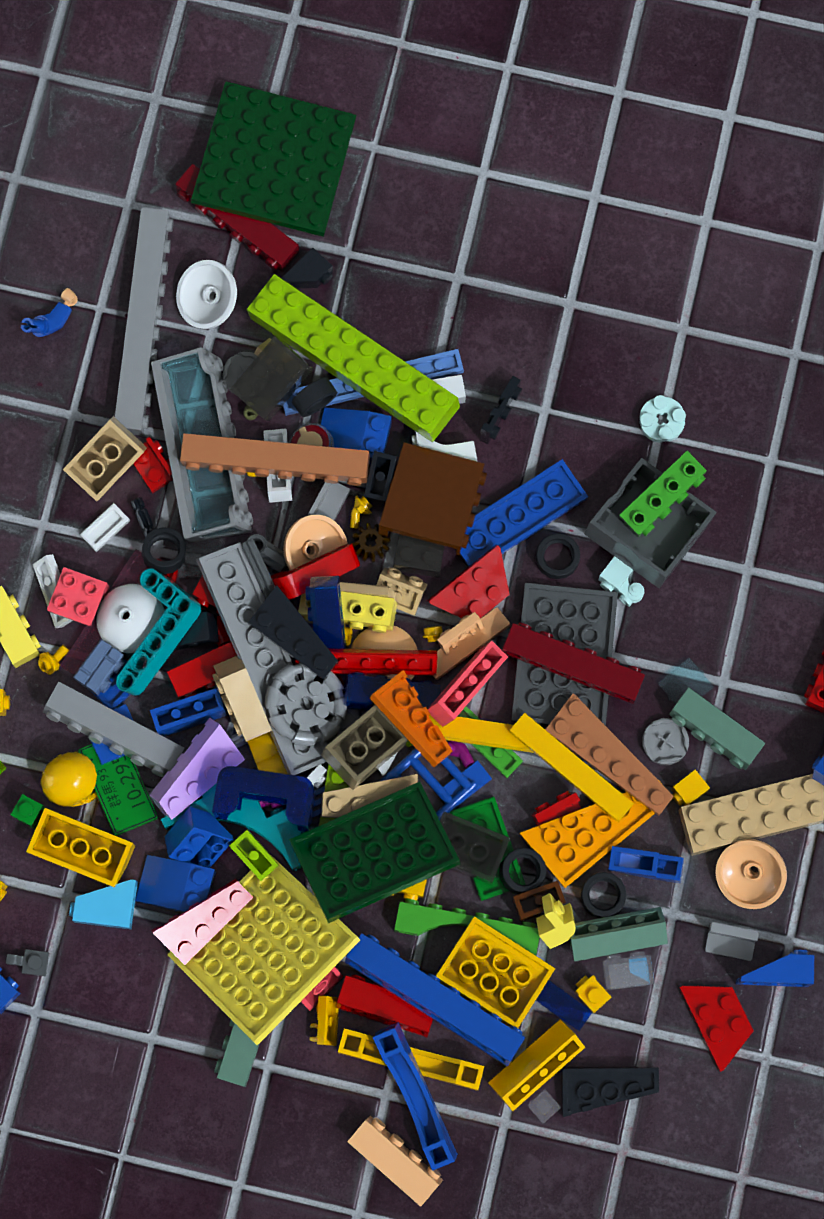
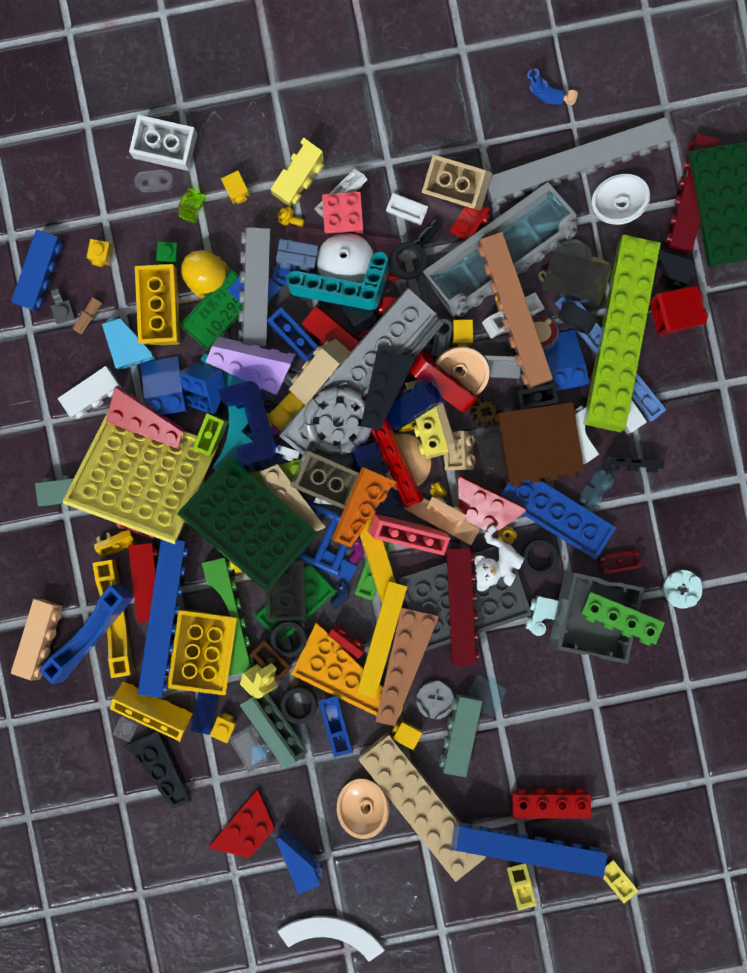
camera: 70 degrees right, 10 degrees up
yellow plate [350,496,372,528] -> none
light grey panel [705,922,759,961] -> none
none -> white brick [58,366,122,419]
none -> medium nougat axle [73,297,102,334]
none -> dark blue arm [330,580,349,609]
none -> yellow brick [452,320,473,347]
none -> white animal [474,525,525,591]
none -> yellow plate [498,526,517,545]
none -> clear light blue hinge [579,469,613,509]
none -> dark red hinge [598,548,642,574]
none -> red slope [649,286,708,337]

